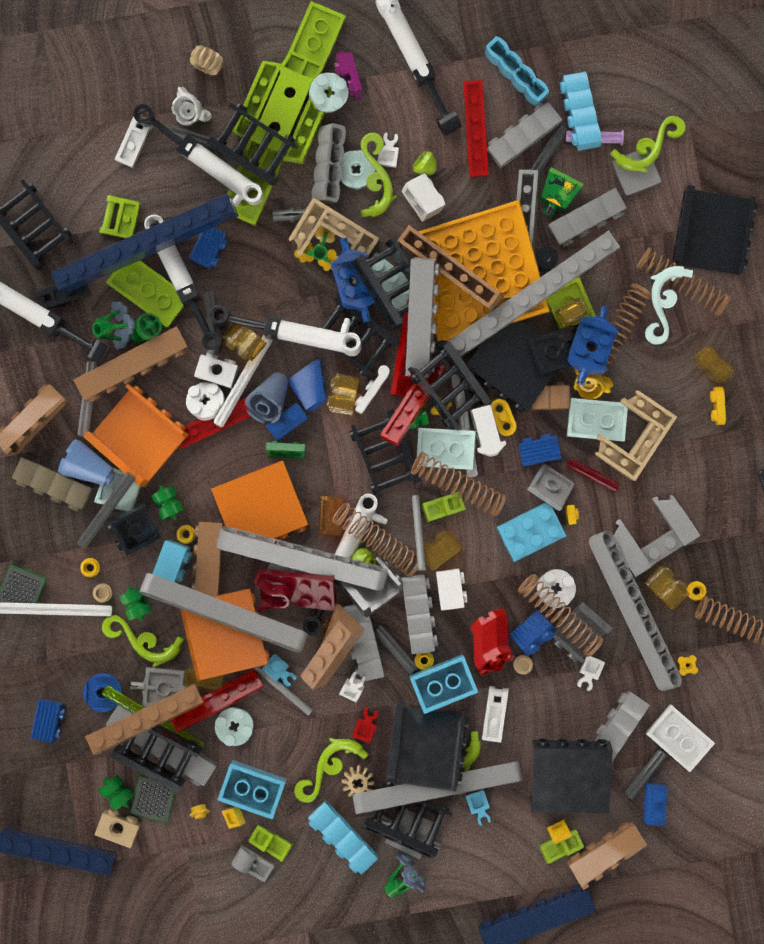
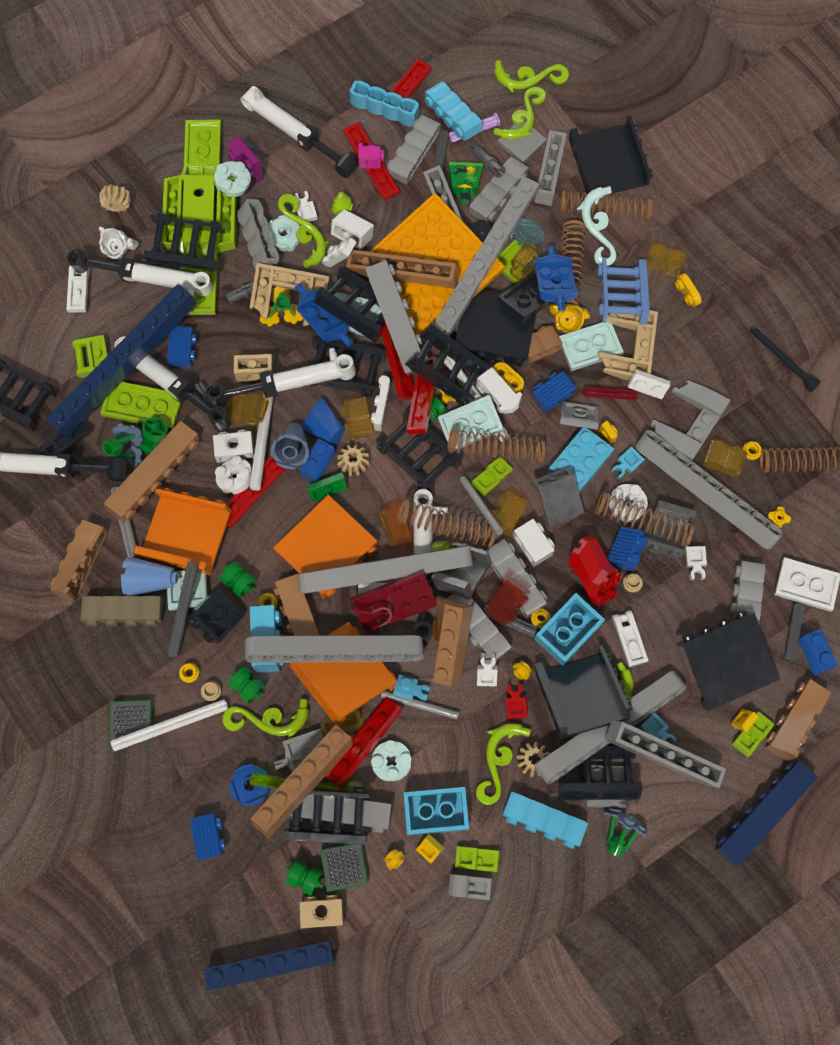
camera: 25 degrees left, 15 degrees down
none -> tan brick [234,354,274,381]
none -> white plate [322,238,356,267]
none -> tan gear [337,444,369,477]
none -> dark pink brick [359,143,384,168]
none -> red tile [391,59,432,98]
none -> dark grey pin [468,142,505,178]
none -> clear red brick [485,578,530,625]
none -> lime plant [494,60,569,92]
none -> clear light blue tile [511,218,545,249]
none -> yellow plate [513,661,532,680]
none -> flat silver panel [532,467,584,527]
none -> light grey brick [534,130,567,206]
none -> medium blue fence [597,257,650,325]
none -> light grey brick [605,721,726,788]
none -> medium azure plate [611,447,645,479]
none -> white plate [628,369,670,399]

